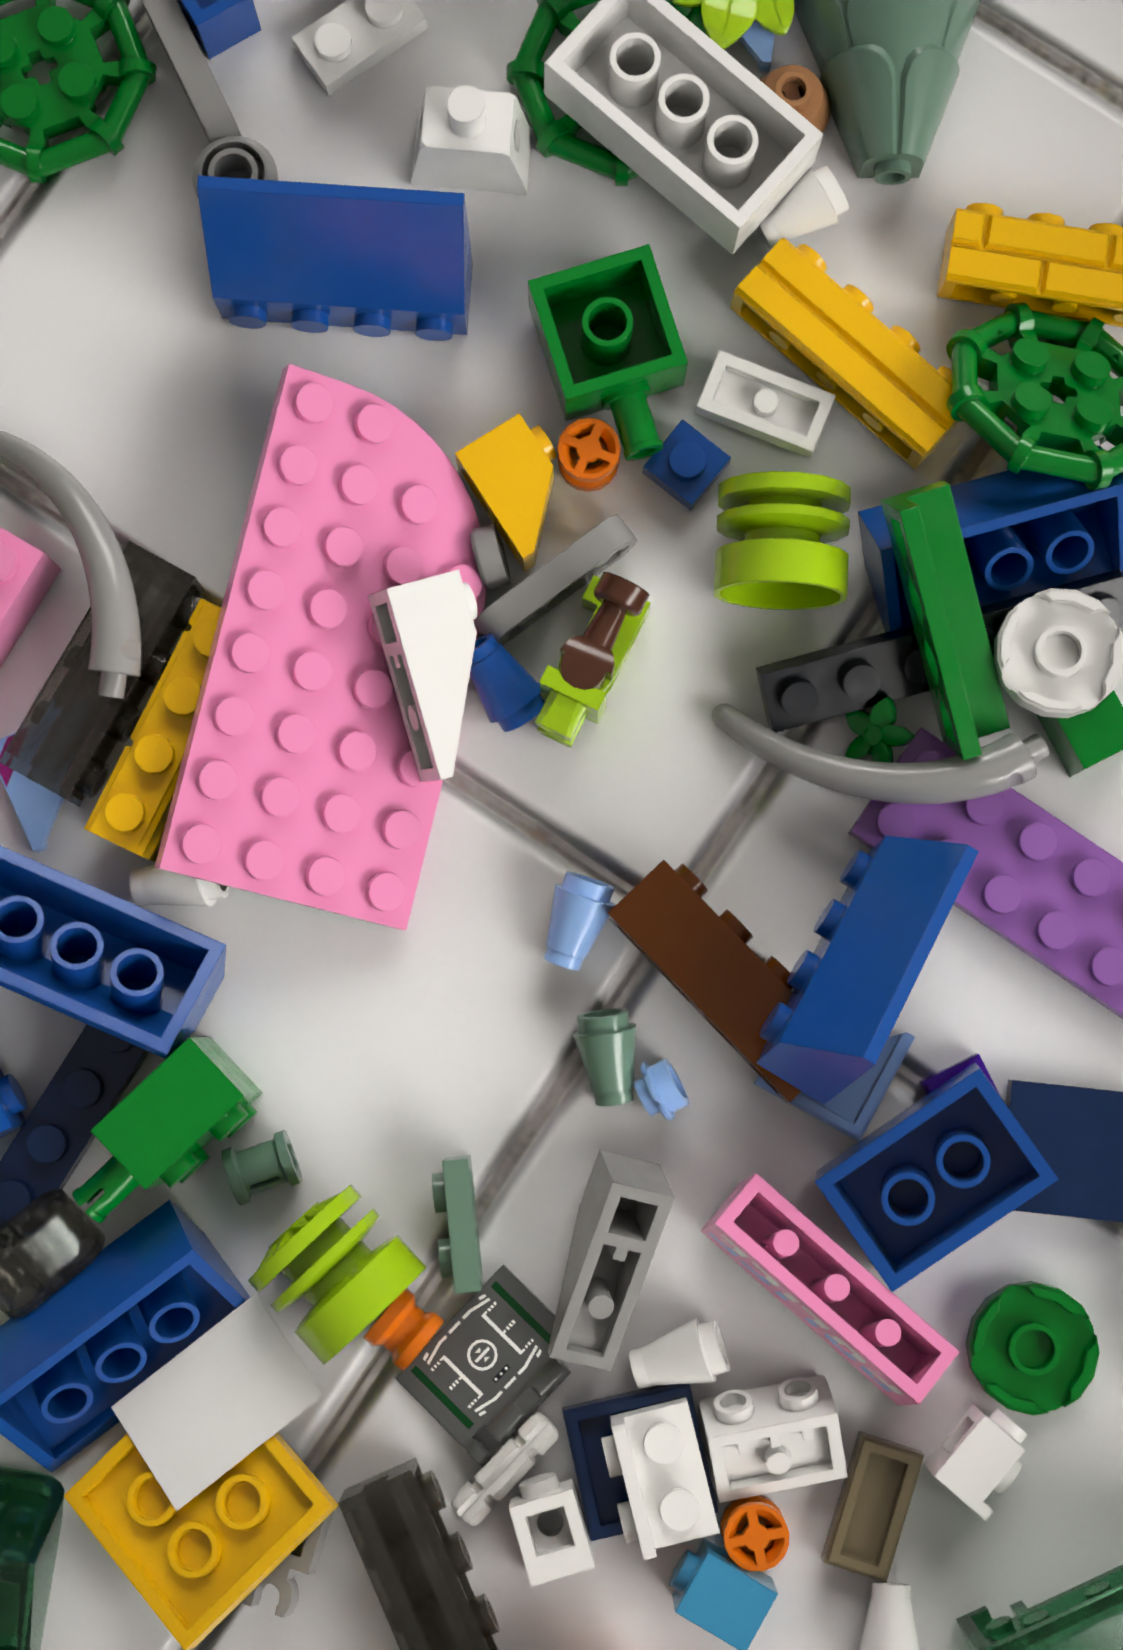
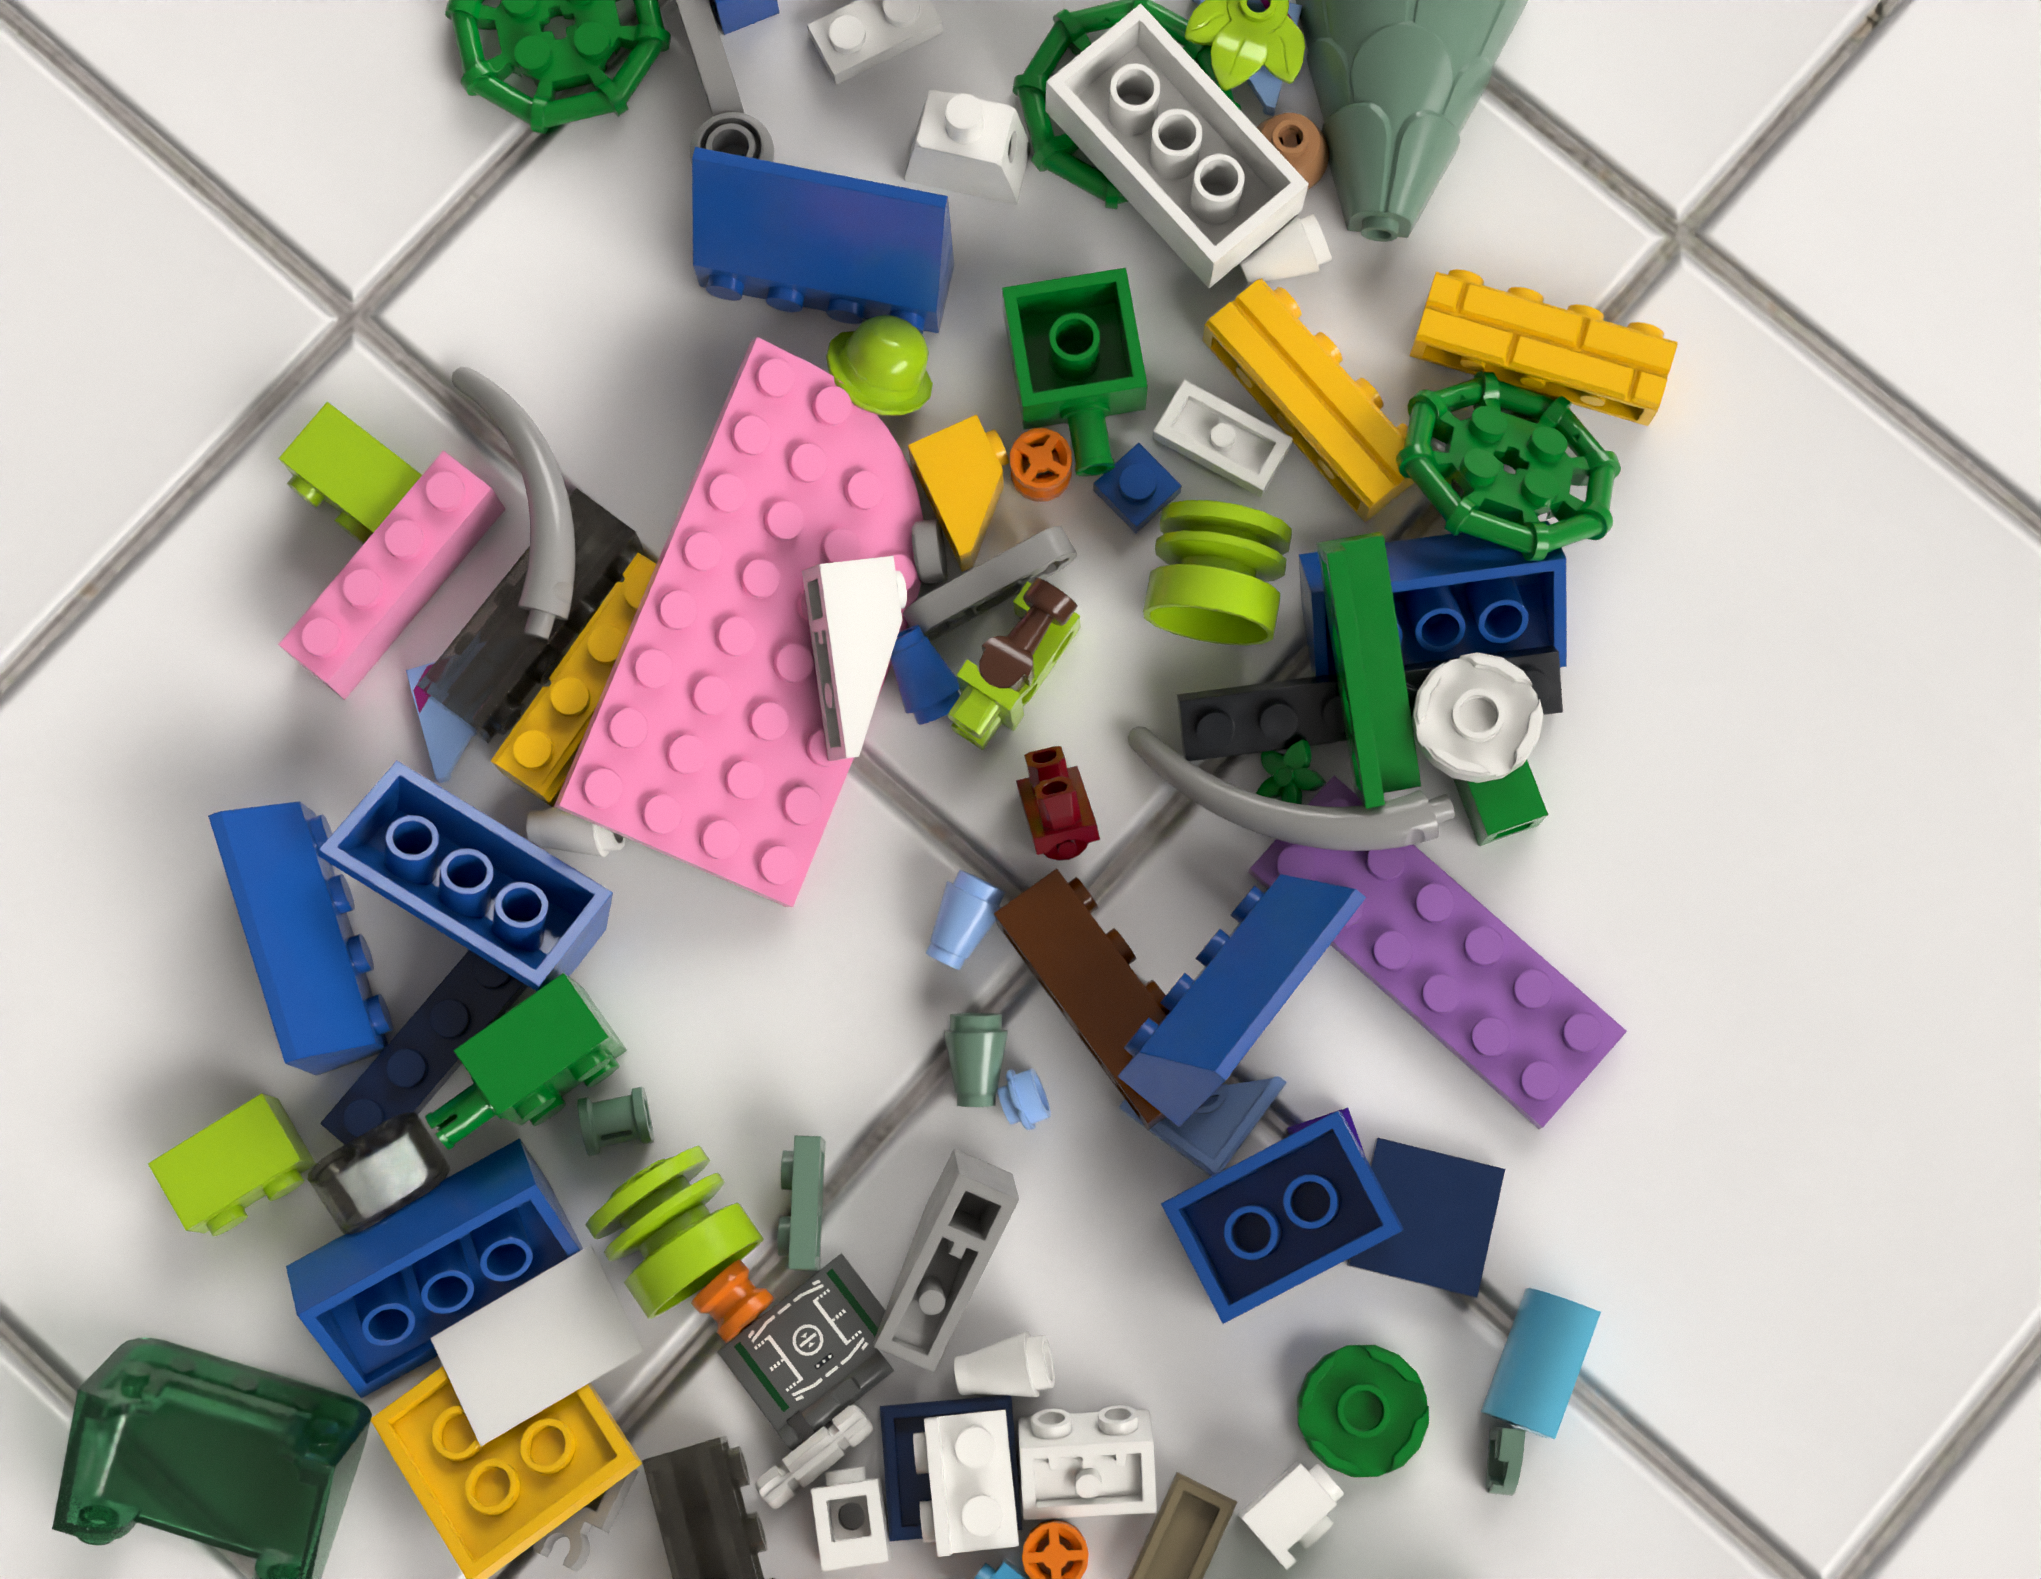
camera: 10 degrees right, 5 degrees down
bright pink brick [700,1173,959,1405] -> none
none -> lime hat [826,315,933,416]
none -> dark red hips [1016,746,1100,861]

